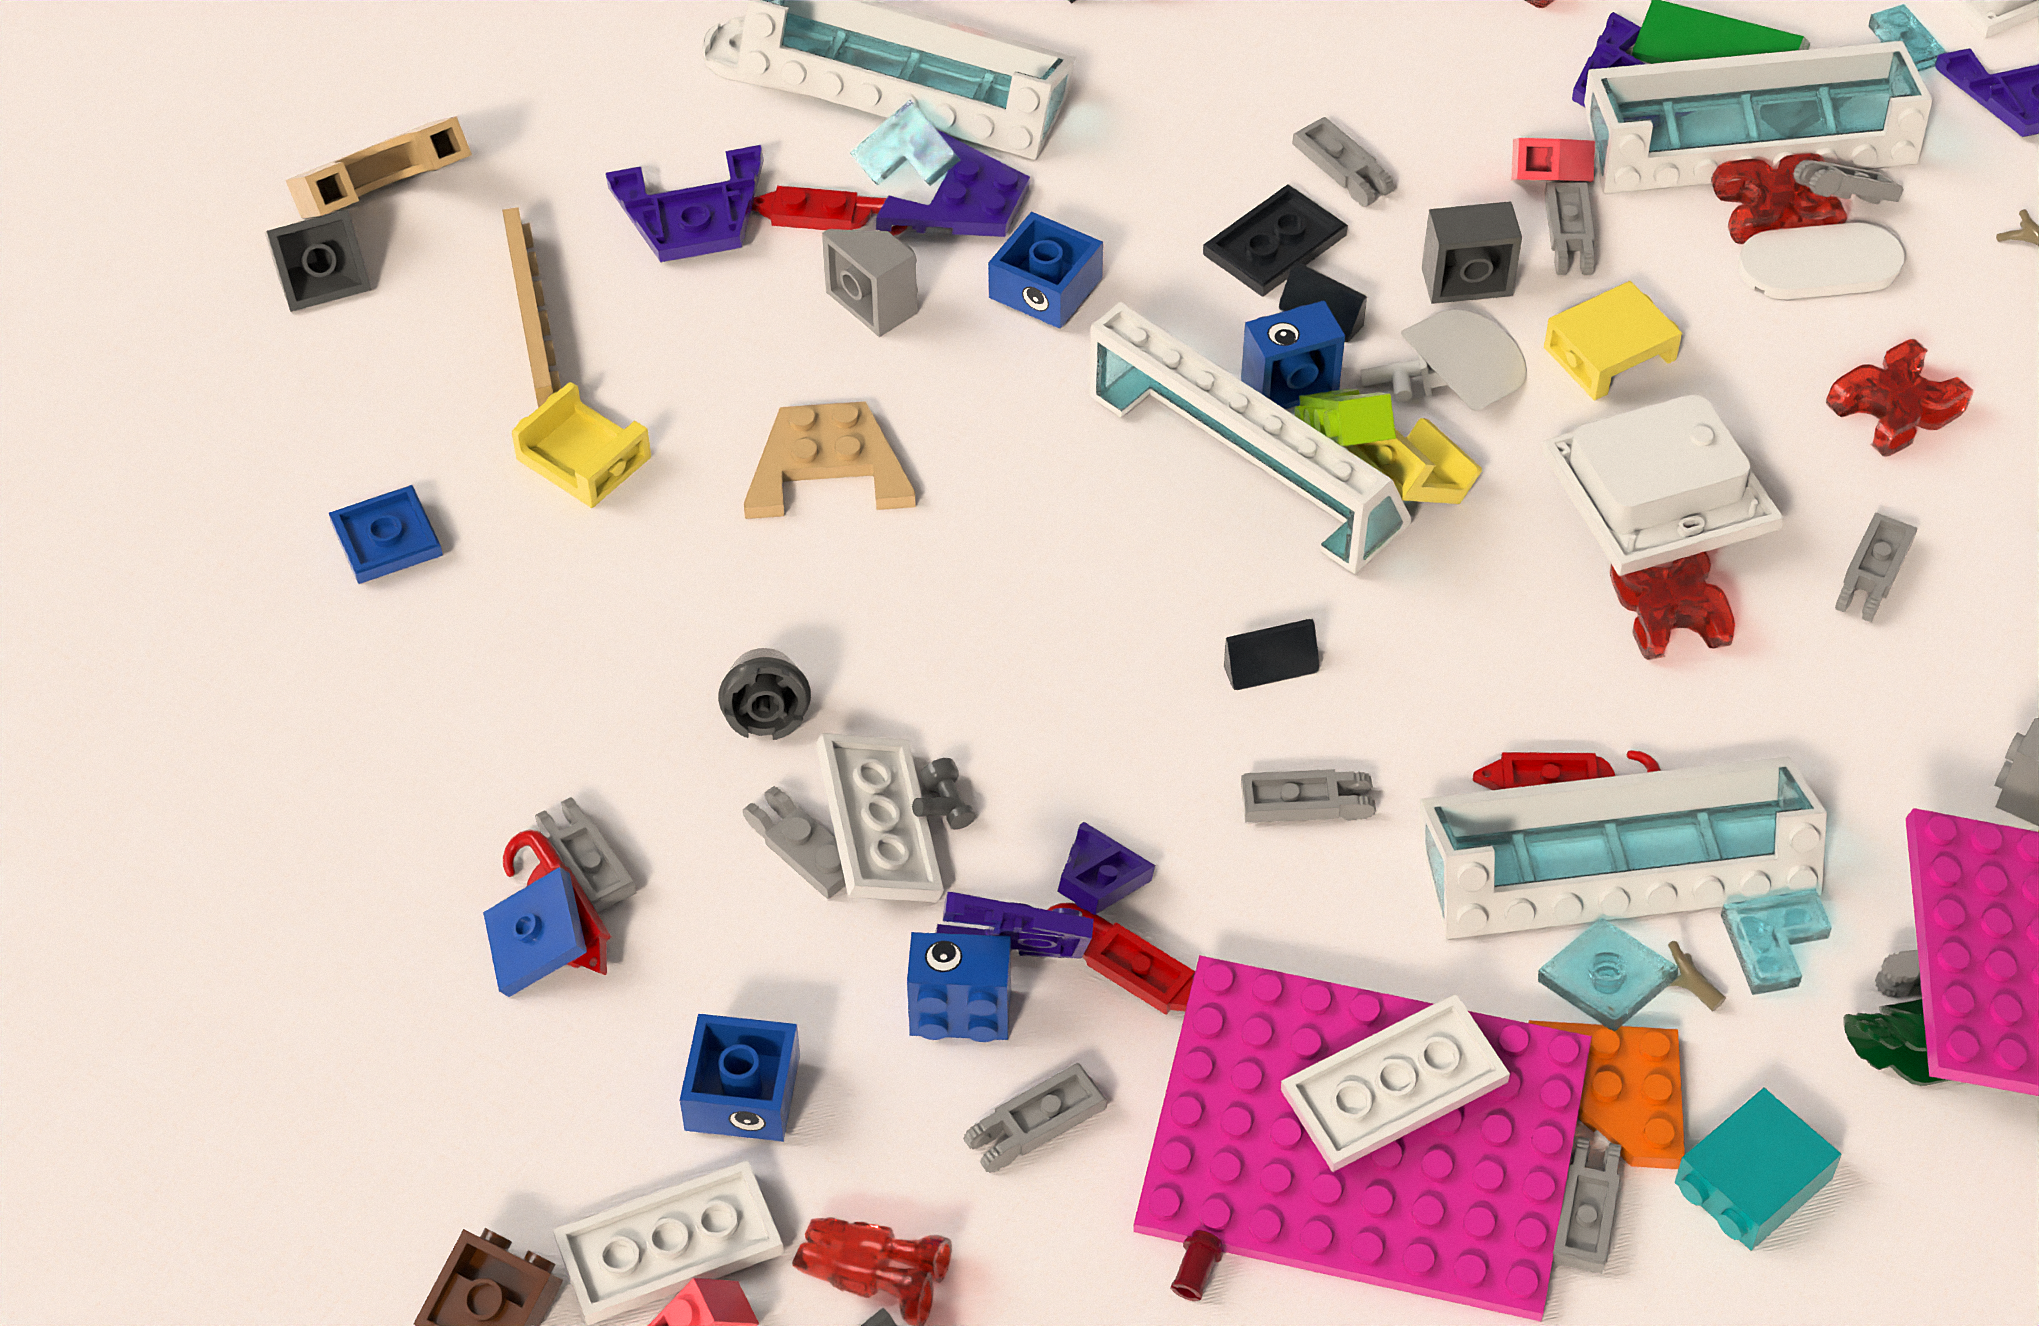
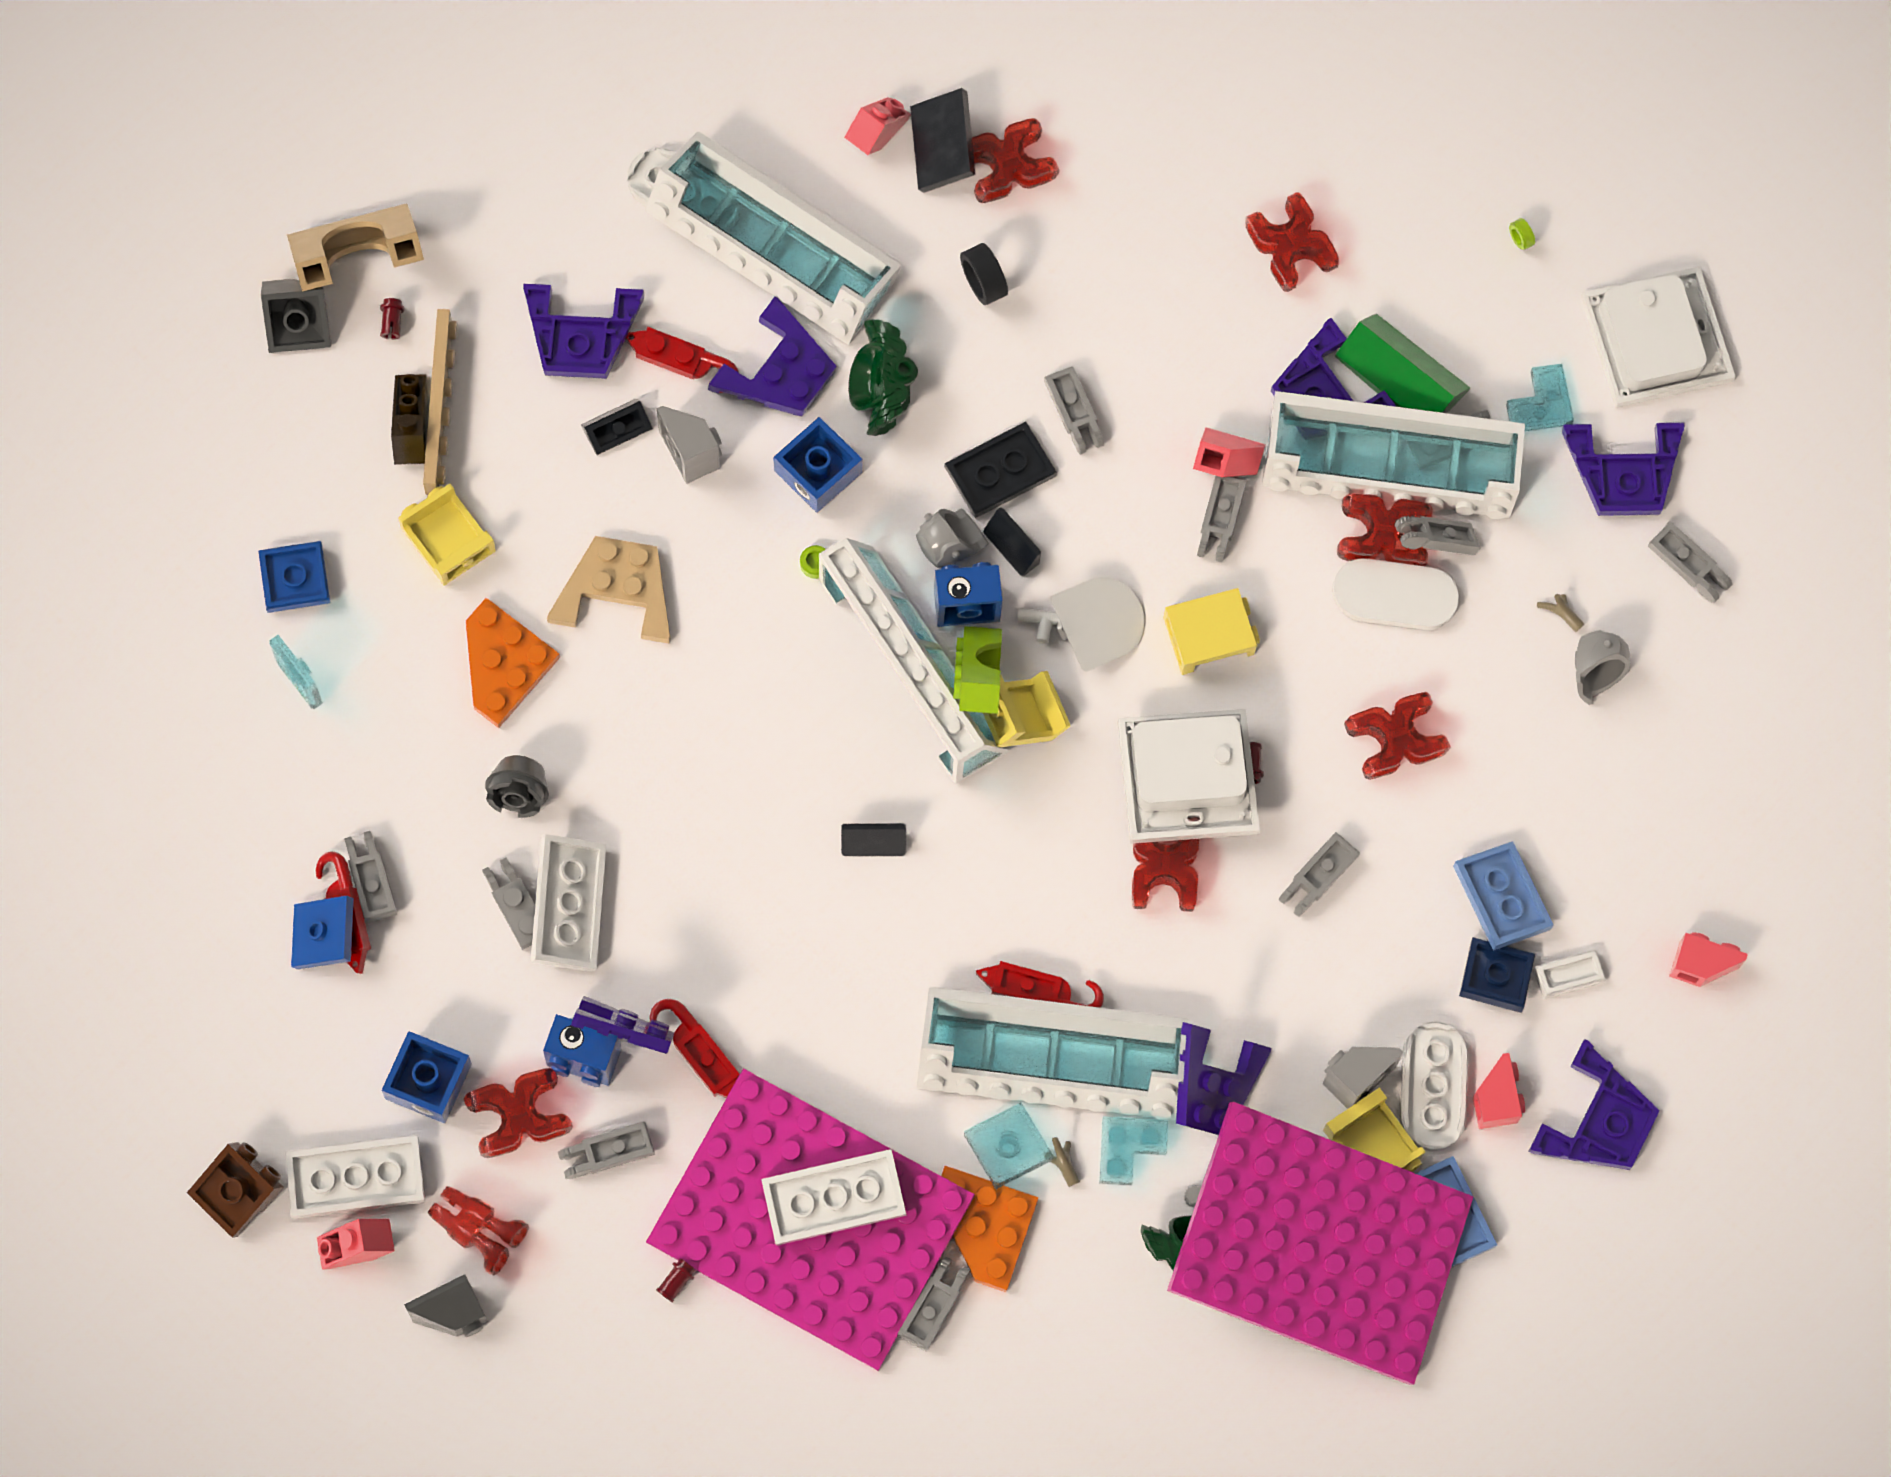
camera: 10 degrees right, 20 degrees up
clear light blue plate [850,100,961,186] -> none
dark grey piece [912,758,976,830] -> none
dark purple wing [1057,822,1156,915] -> none
light grey hinge [1241,769,1376,823] -> none
dark grey brick [1421,201,1522,304] -> none
teal brick [1674,1087,1842,1251] -> none
none -> clear light blue plate [269,634,323,709]
none -> dark red pin [380,298,405,340]
none -> dark brown slope [391,374,427,465]
none -> clear red piece [464,1068,573,1158]
none -> orange plate [466,598,560,728]
none -> black slope [581,399,653,455]
none -> lime tile [800,545,828,579]
none -> dark green piece [848,319,918,436]
none -> light grey helmet [916,508,989,568]
none -> black tyre [960,243,1008,305]
none -> dark purple wing [1176,1022,1272,1135]

